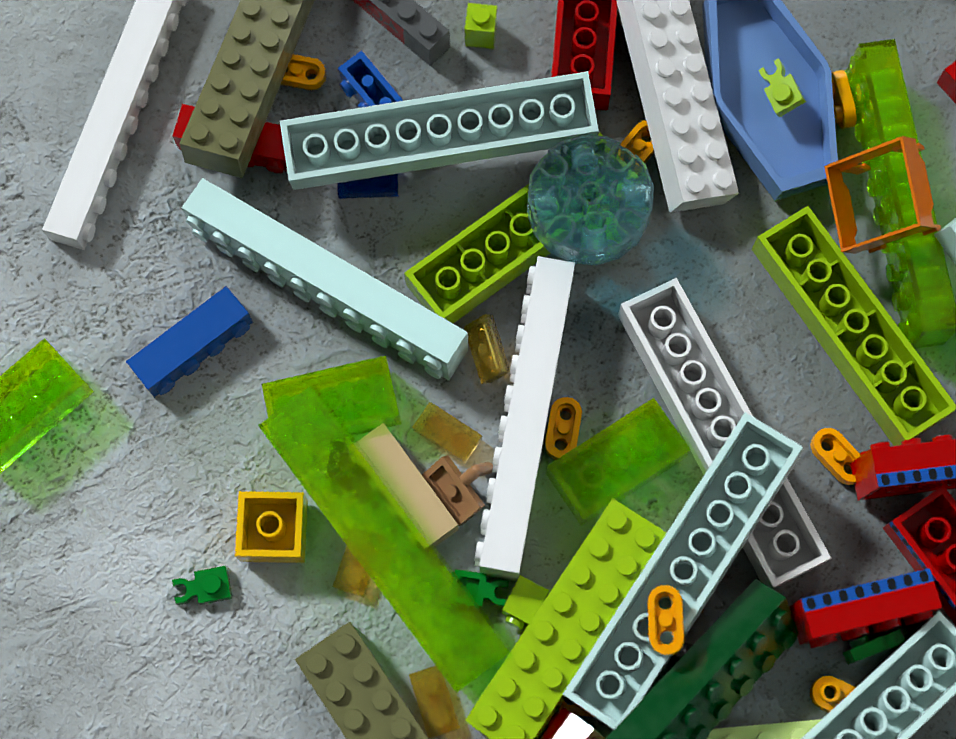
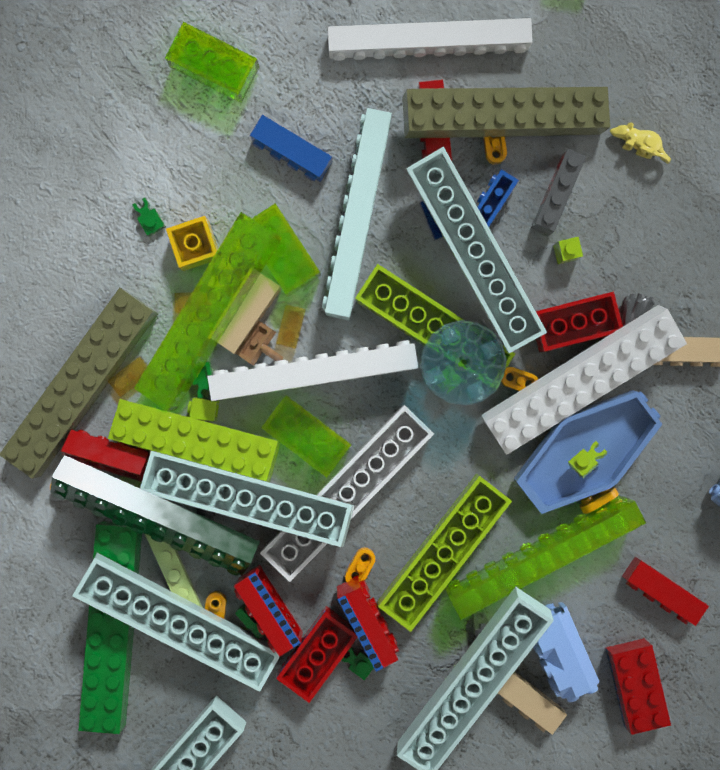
camera: 65 degrees right, 15 degrees up
clear yellow plate [464,314,510,384] -> none
light orange plate [545,397,582,461] -> none
light orange plate [648,585,684,655] -> none
orange piece [824,136,941,254] -> none

